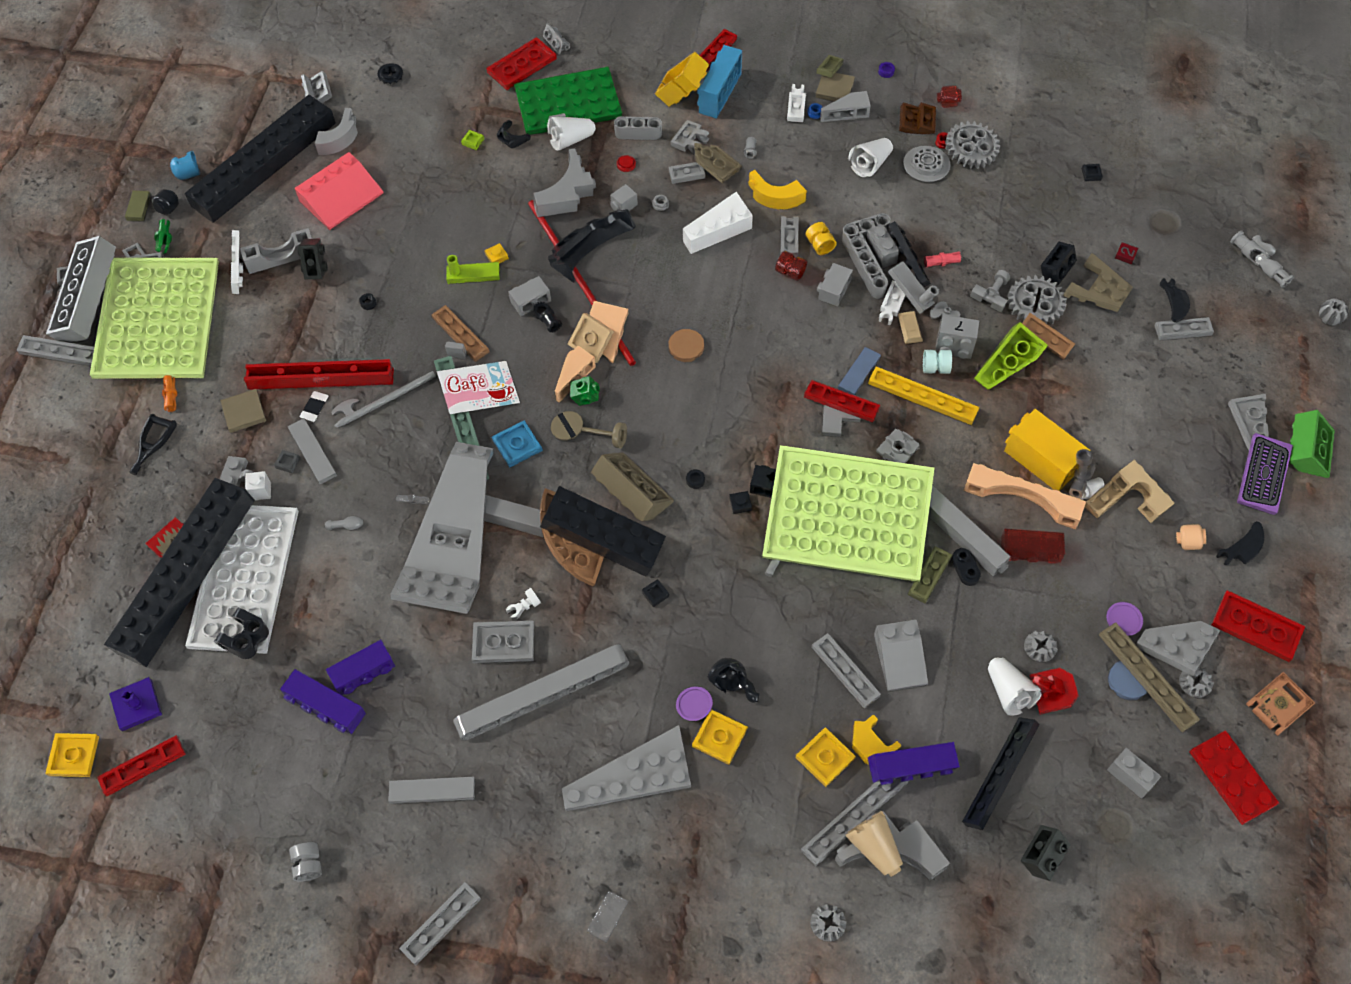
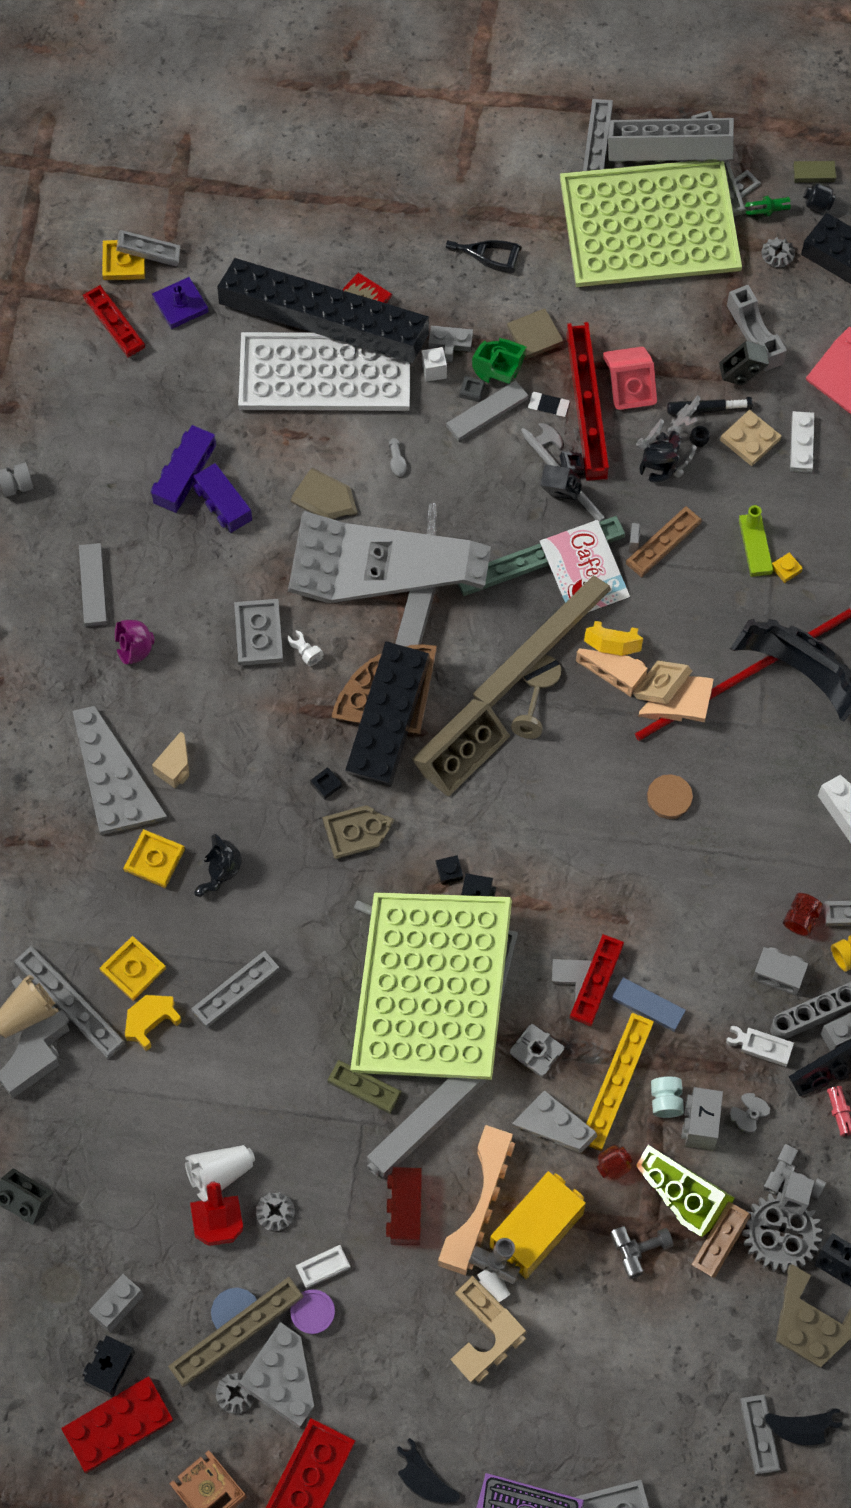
camera: 85 degrees right, 5 degrees up
orange pin [162,375,177,412] -> none
black piece [214,607,269,659] -> none
white wing [231,230,243,294] -> none
light grey beam [453,644,630,741] -> none
dark azure tile [492,420,543,468] -> none
light grey brick [508,276,551,316] -> none
black connector [534,301,562,333] -> none
green brick [570,376,600,406] -> none
medium lavender piece [676,687,713,721] -> none
black tile [686,469,705,489] -> none
dark purple brick [868,742,960,785] -> none
light grey slope [874,620,928,691] -> none
light grey piece [888,261,939,314] -> none
tan tile [898,311,923,344] -> none
black plate [952,548,981,586] -> none
black plate [962,717,1040,830] -> none
light nougat head [1176,524,1206,550] -> none
none -> black brick [82,1335,135,1398]
none -> magenta cylinder [115,619,155,664]
none -> light grey tile [116,230,180,267]
none -> tan slope [152,732,189,788]
none -> dark tan tile [291,468,357,520]
none -> white tile [296,1245,351,1289]
none -> dark tan tile [322,805,394,859]
none -> green brick [472,338,527,384]
none -> dark tan tile [473,575,611,707]
none -> light grey wing [512,1091,597,1153]
none -> black brick [540,464,582,500]
none -> black tile [559,451,586,475]
none -> yellow piece [584,621,643,656]
none -> clear red head [596,1145,633,1181]
none -> coral piece [603,347,657,410]
none -> flat silver bar [610,1226,673,1280]
none -> helmet [636,395,701,482]
none -> black piece [667,397,753,415]
none -> tan plate [720,410,781,466]
none -> light grey gear [762,237,795,267]
none -> light grey brick [778,1172,814,1216]
none -> white plate [790,411,814,473]

